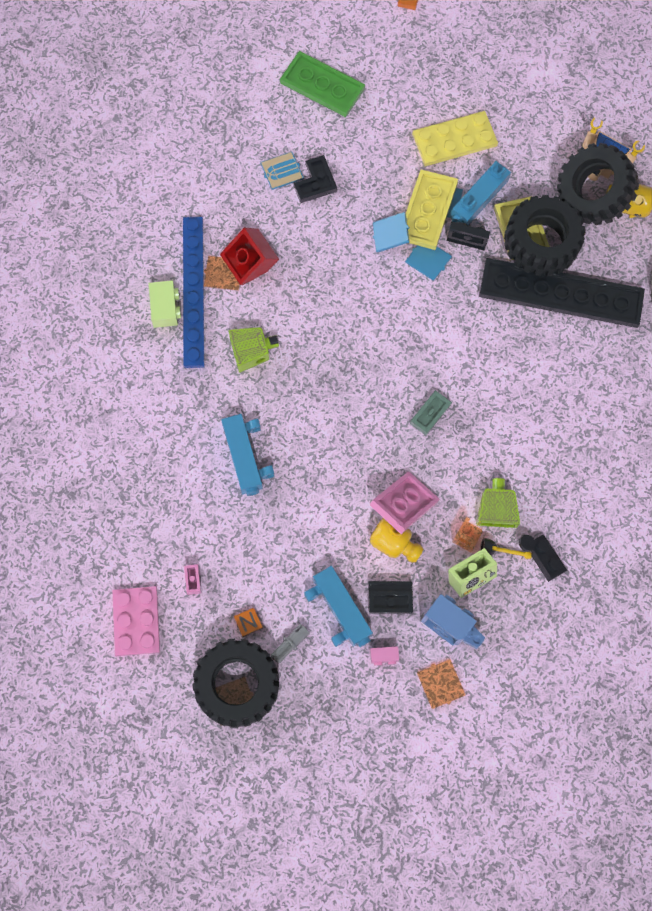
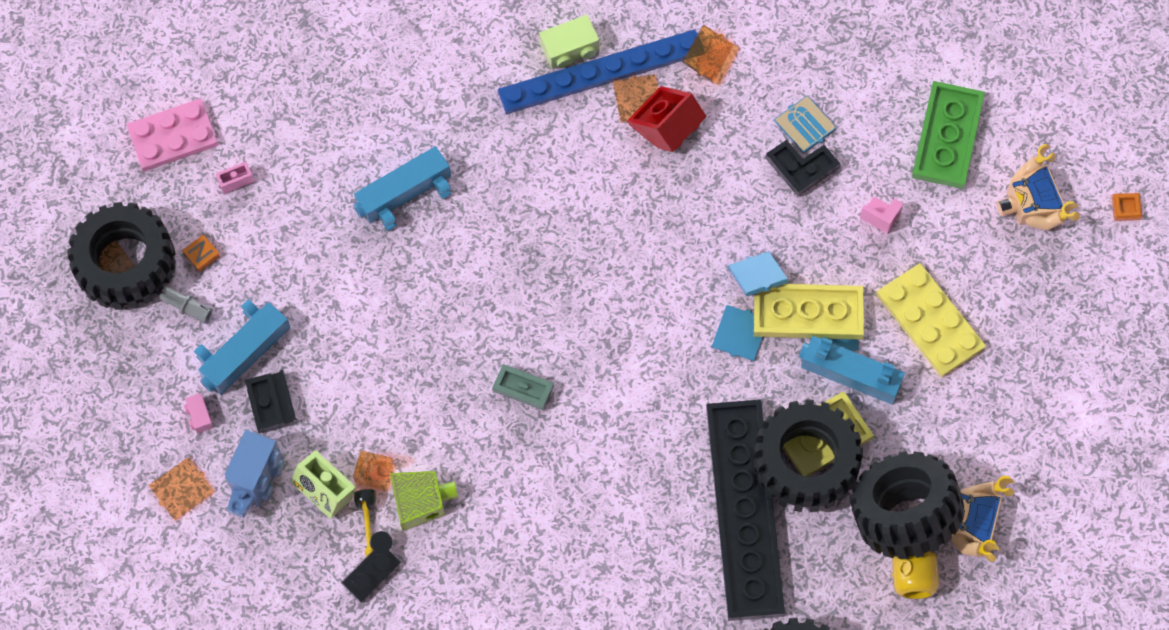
camera: 80 degrees right, 5 degrees down
lime torso [228,327,279,373] -> none
bright pink plate [370,471,440,534] -> none
yellow piece [370,518,424,563] -> none
black plate [446,221,491,251] -> none
none -> clear orange piece [682,25,739,85]
none -> bright pink panel [860,197,904,234]
none -> torso [996,144,1080,231]

